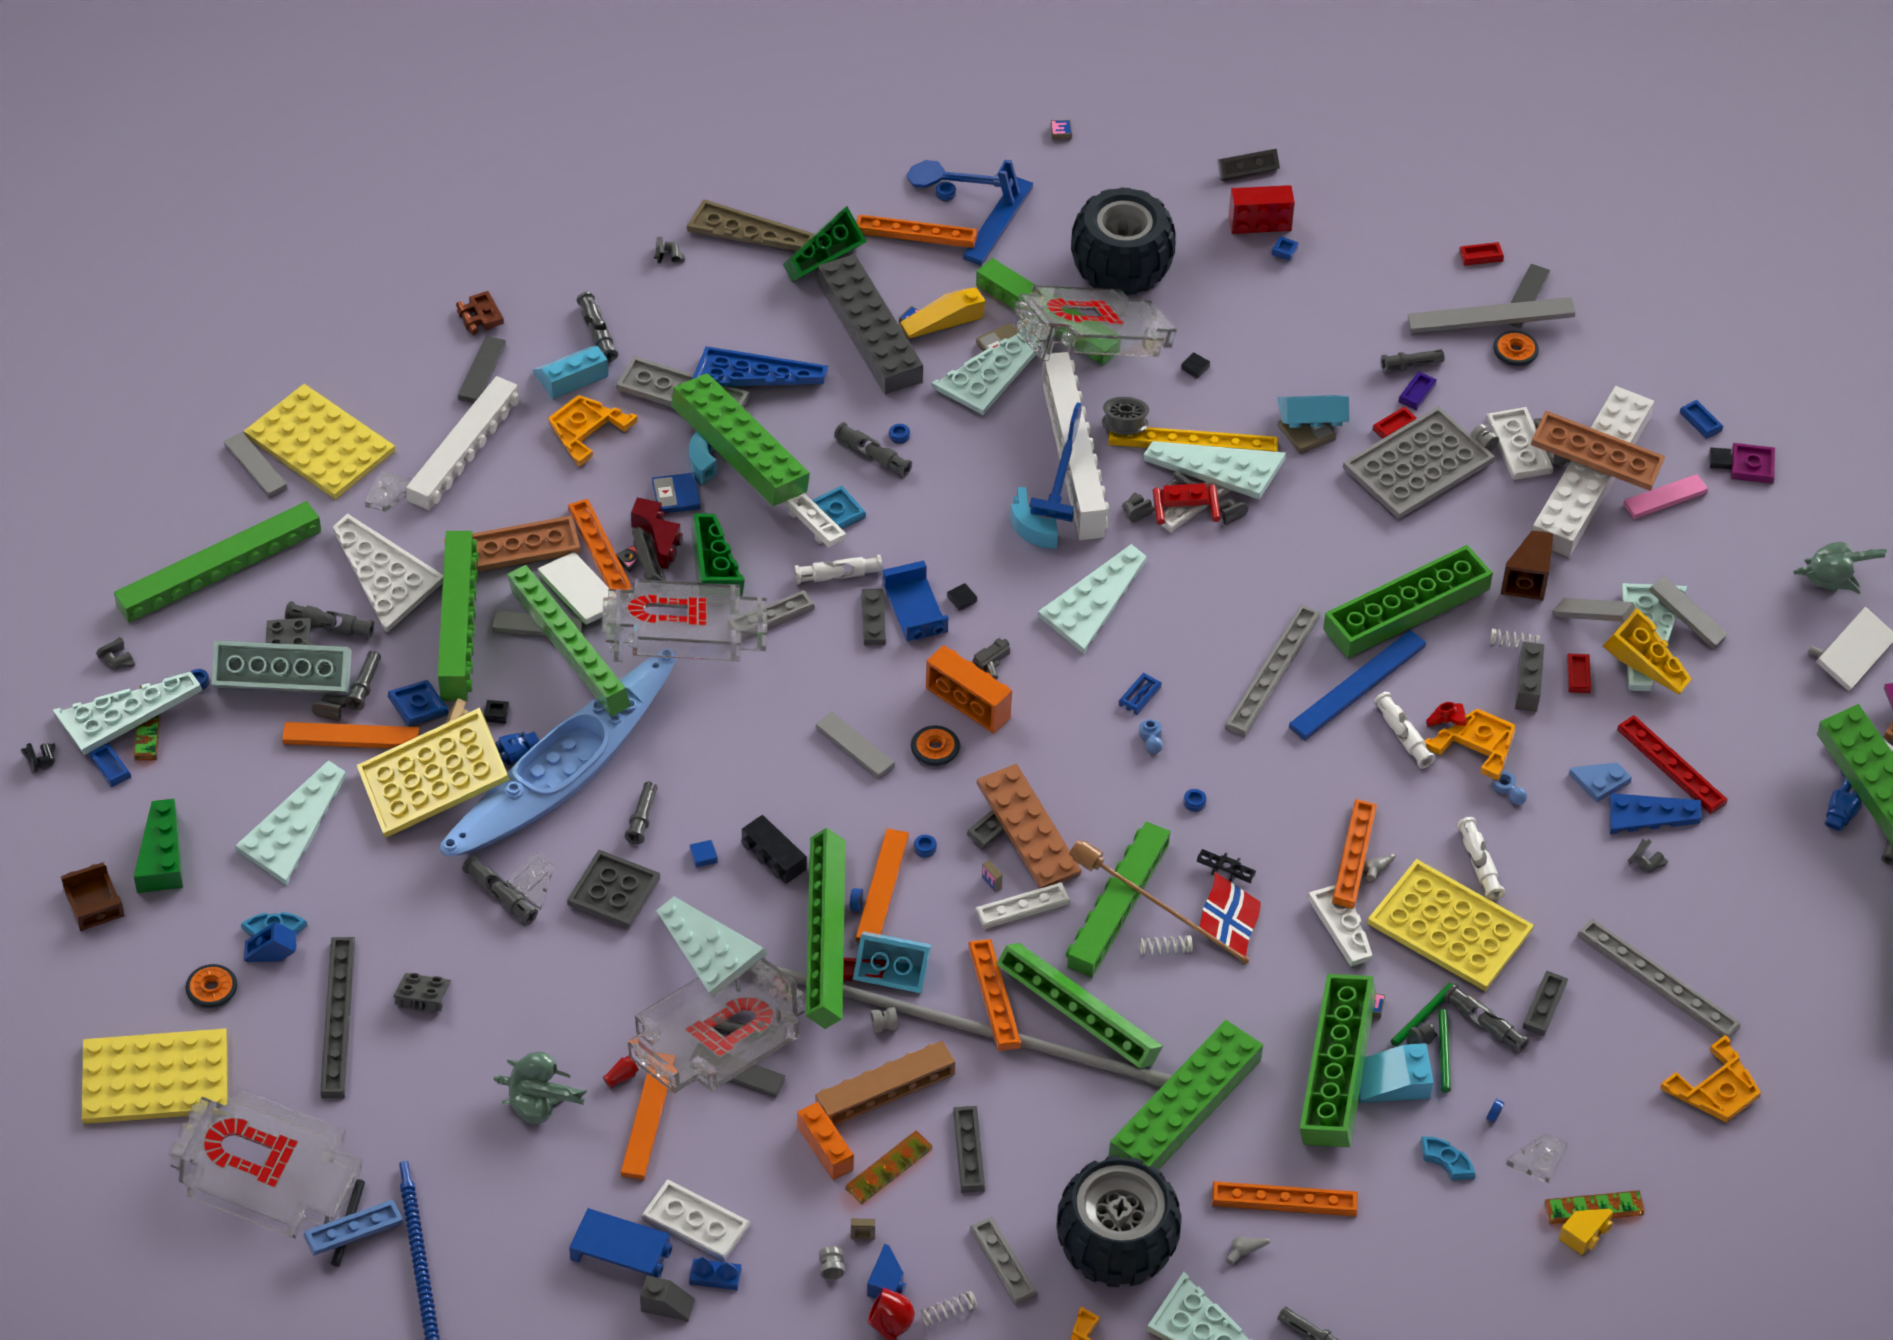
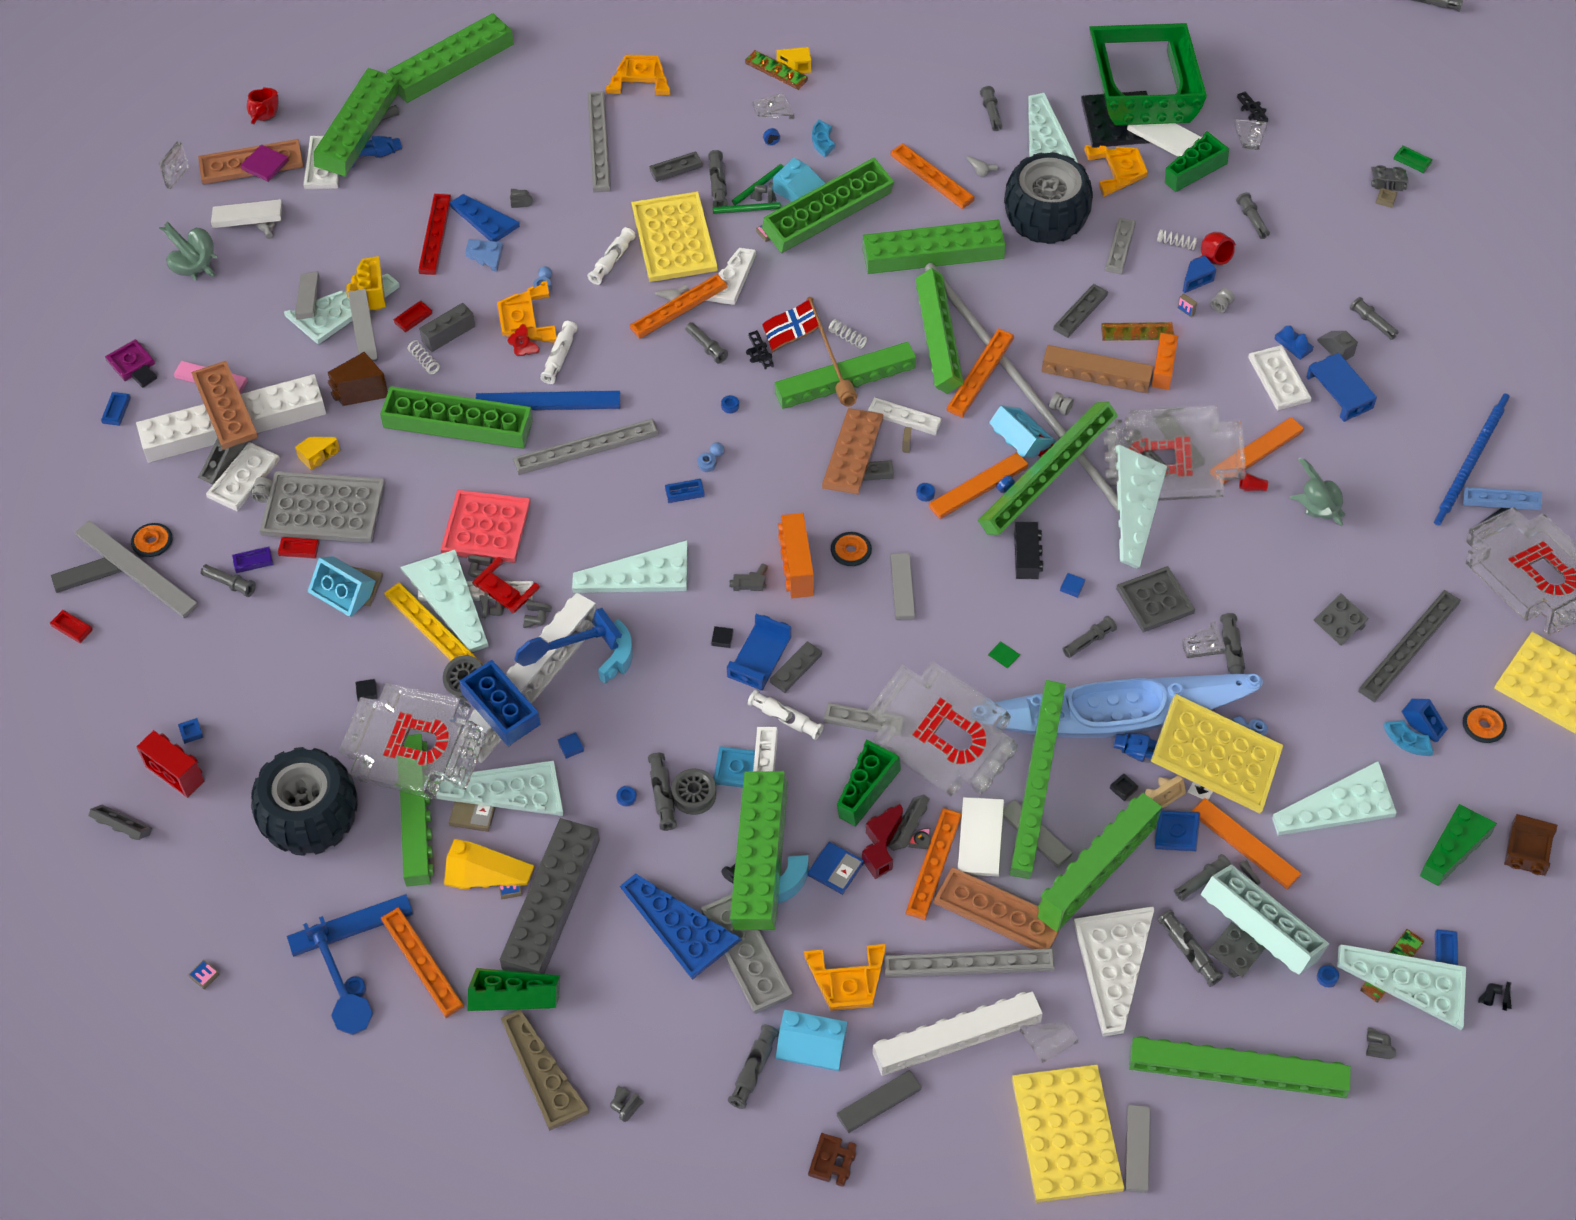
camera: 135 degrees left, 5 degrees up
none -> yellow slope [295,437,340,470]
none -> coral plate [440,490,531,563]
none -> blue brick [459,660,541,746]
none -> blue tile [557,732,584,759]
none -> dark grey wheel [671,768,716,815]
none -> dark grey pin [685,322,728,364]
none -> light grey tile [885,948,1055,978]
none -> green sticker [988,641,1020,669]
none -> medium blue plate [1232,716,1268,736]

